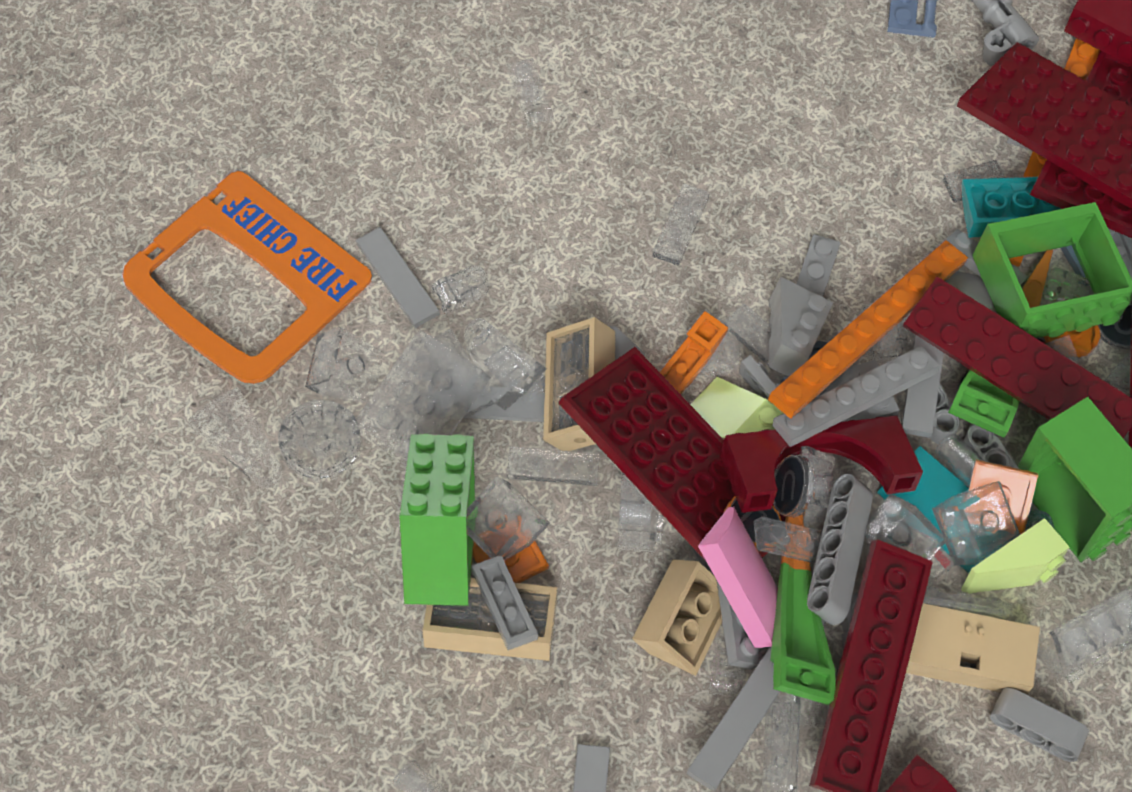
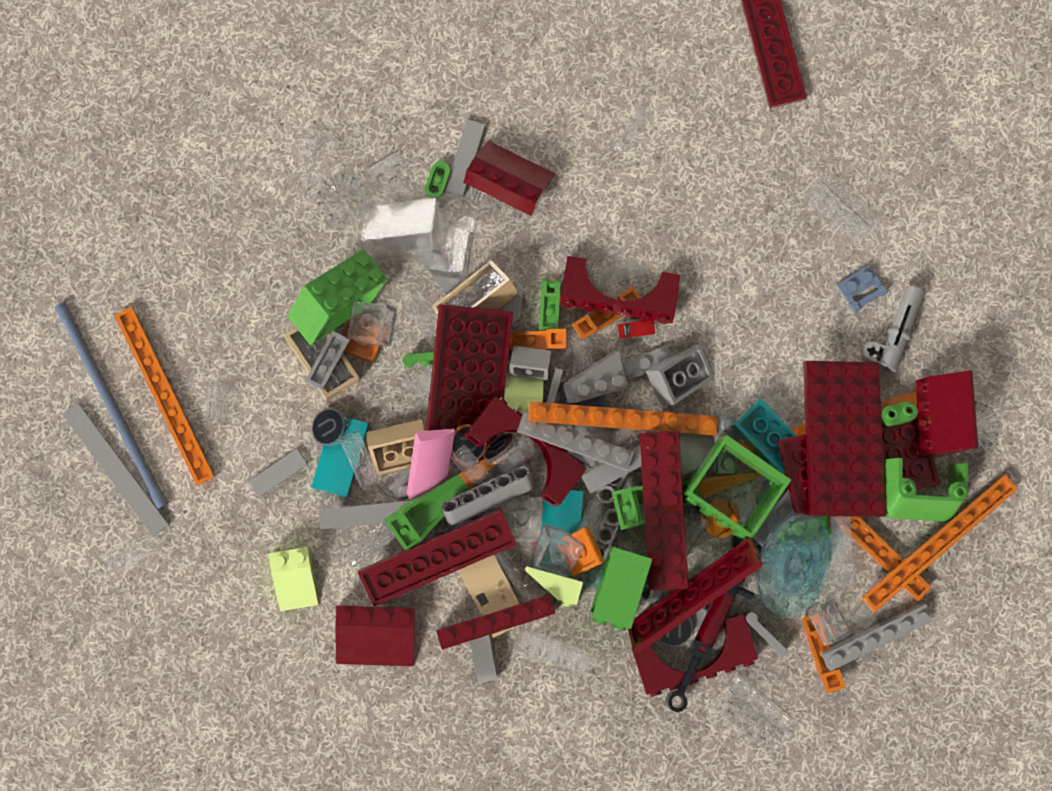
camera: 50 degrees right, 20 degrees up
orange door [123,171,372,384] -> none
none -> black tile [311,408,348,447]
none -> teal slope [311,416,369,498]
none -> clear plate [340,430,381,491]
none -> bright green plate [402,352,434,368]
none -> bright green plate [425,161,450,199]
none -> dark red arch [436,594,556,650]
none -> dark red slope [463,141,555,216]
none -> light grey brick [510,346,551,380]
none -> bright green plate [539,278,561,331]
none -> dark red arch [559,256,680,324]
none -> orange slope [571,286,641,340]
none -> slope [616,319,659,342]
none -> light grey slope [646,344,714,405]
none -> bright green plate [881,402,918,426]

